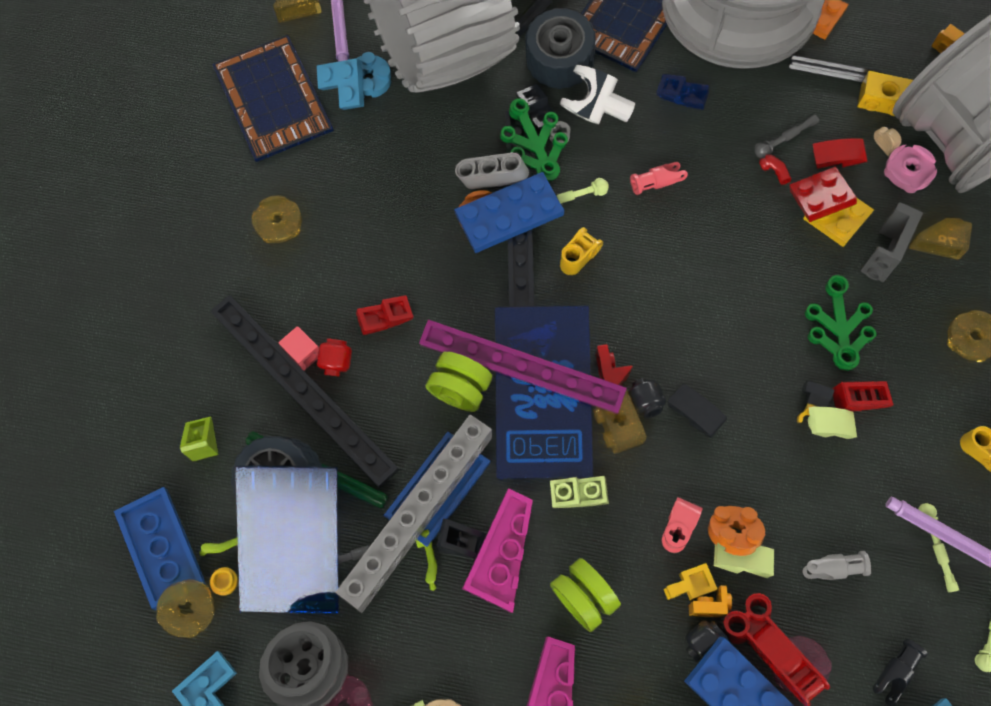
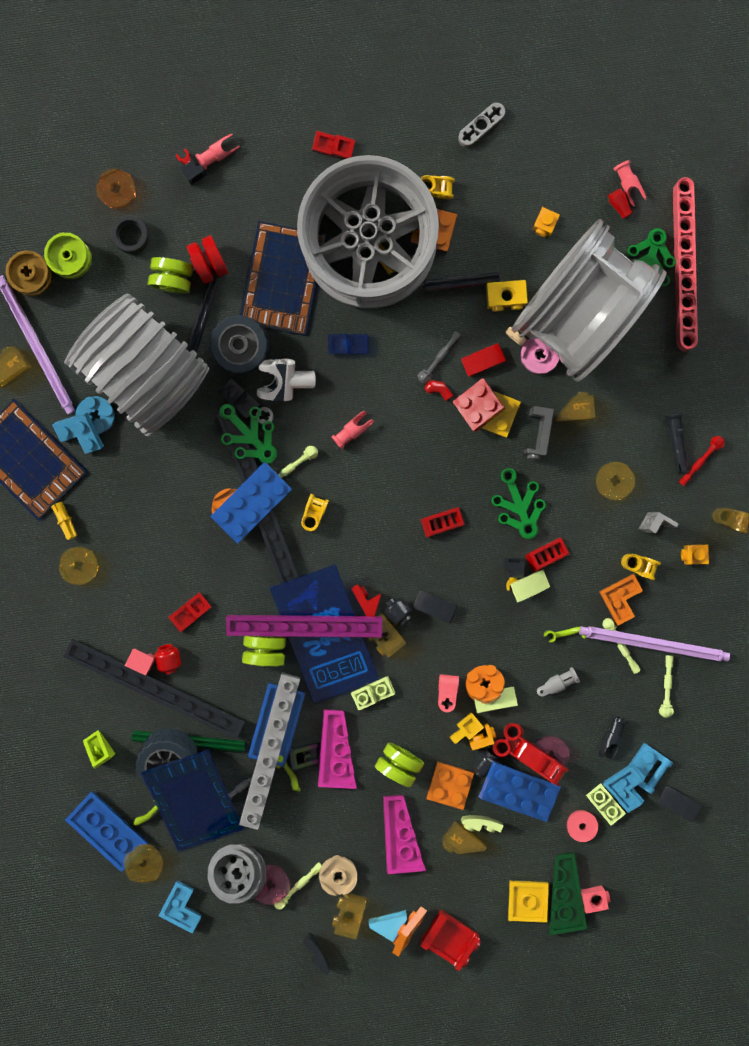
camera: 25 degrees left, 20 degrees up
yellow plate [210,567,238,596] -> none
light grey beam [455,153,529,189] -> none
none -> yellow axle [51,502,77,540]
none -> red slope [421,507,465,537]
none -> orange plate [426,761,474,810]
none -> lime piece [544,627,586,642]
none -> orange plate [599,574,643,626]

